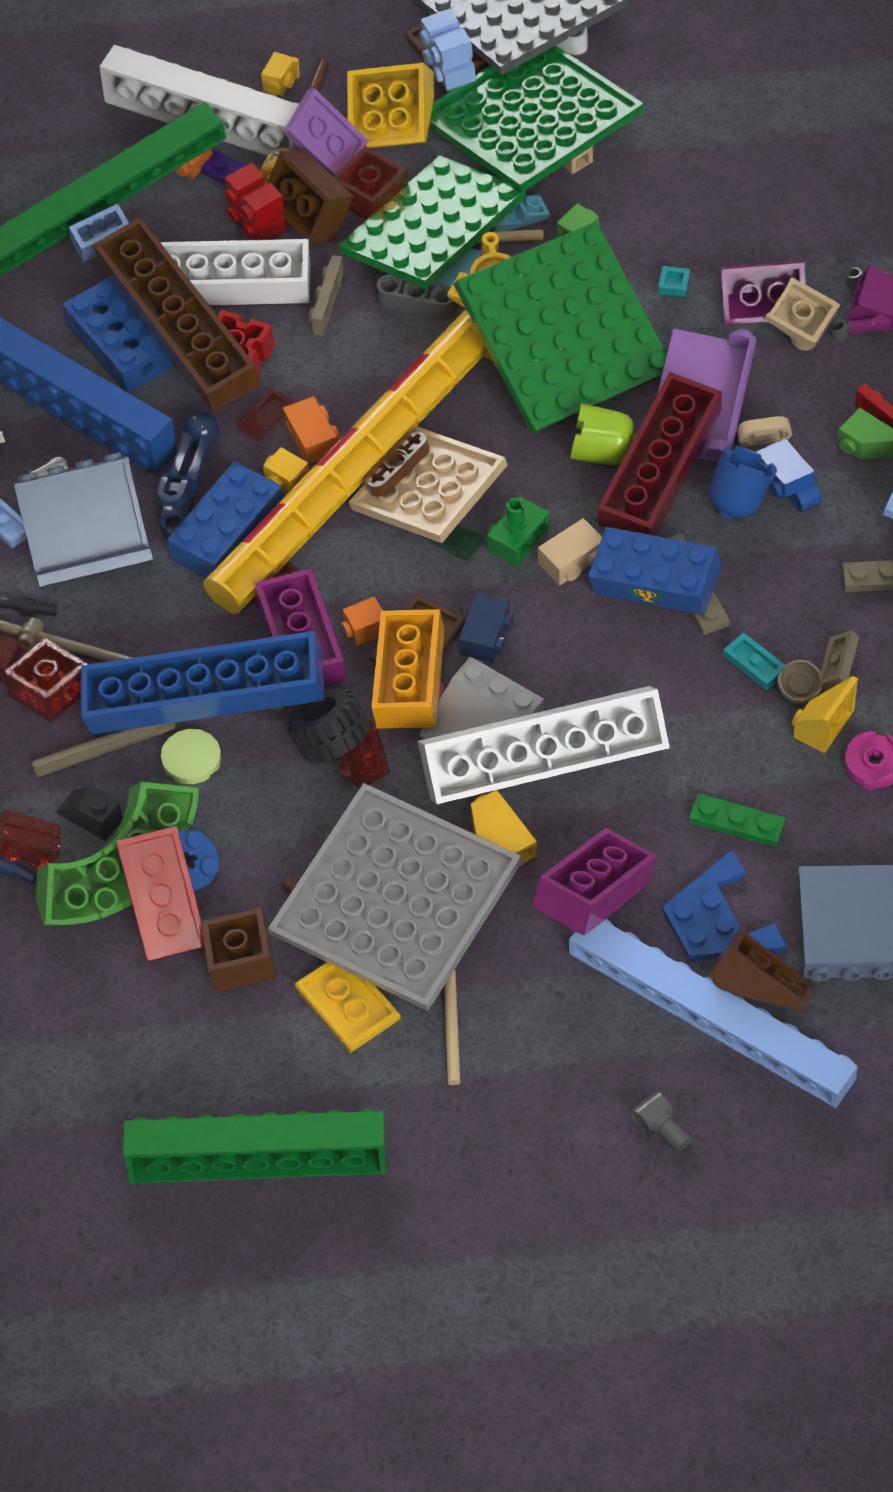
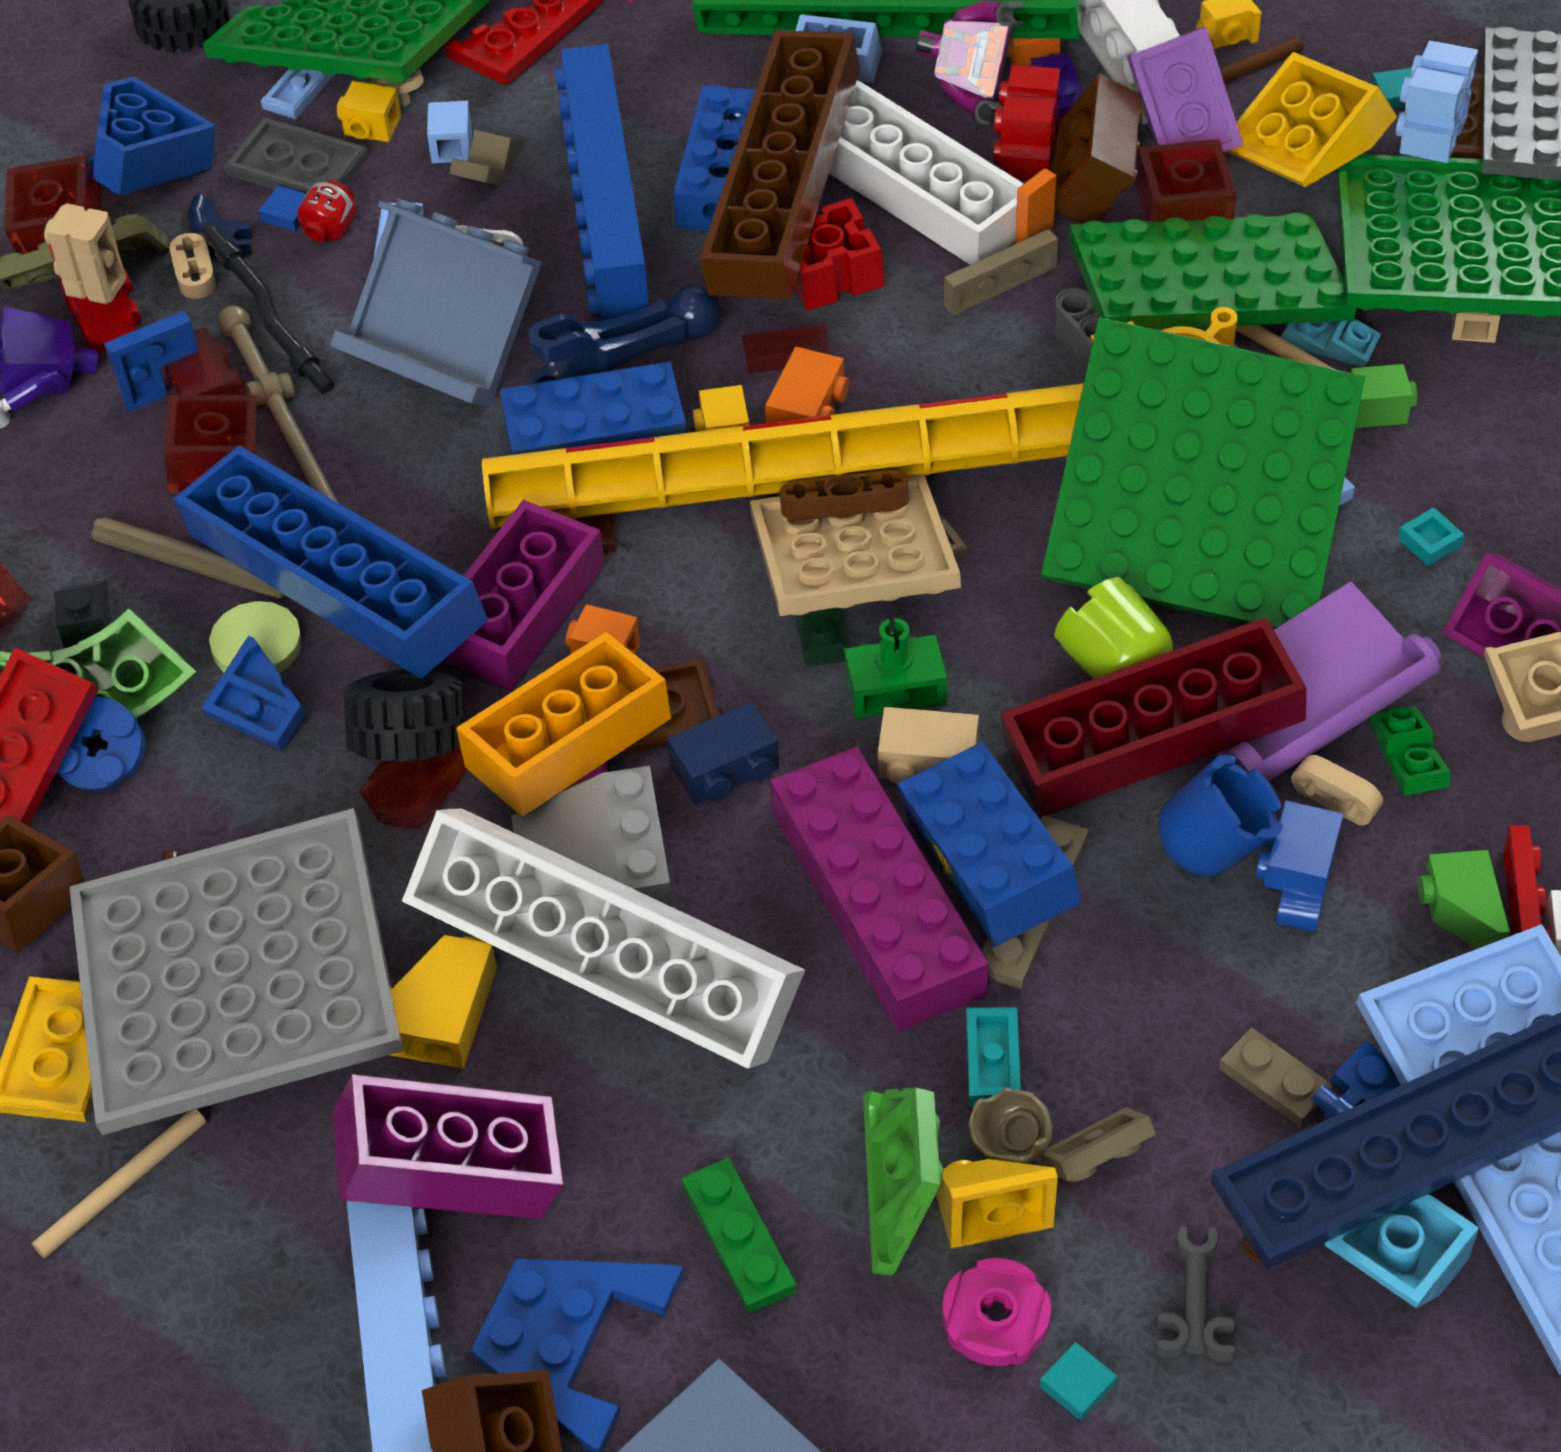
camera: 45 degrees right, 5 degrees down
none -> blue wing [201,635,306,751]
none -> magenta brick [770,747,989,1032]
none -> bright green wing [863,1087,943,1275]
none -> torso [916,0,1023,126]
none -> orange tile [1015,168,1056,244]
none -> green slope [1370,706,1451,796]
none -> teal tile [1371,68,1411,108]

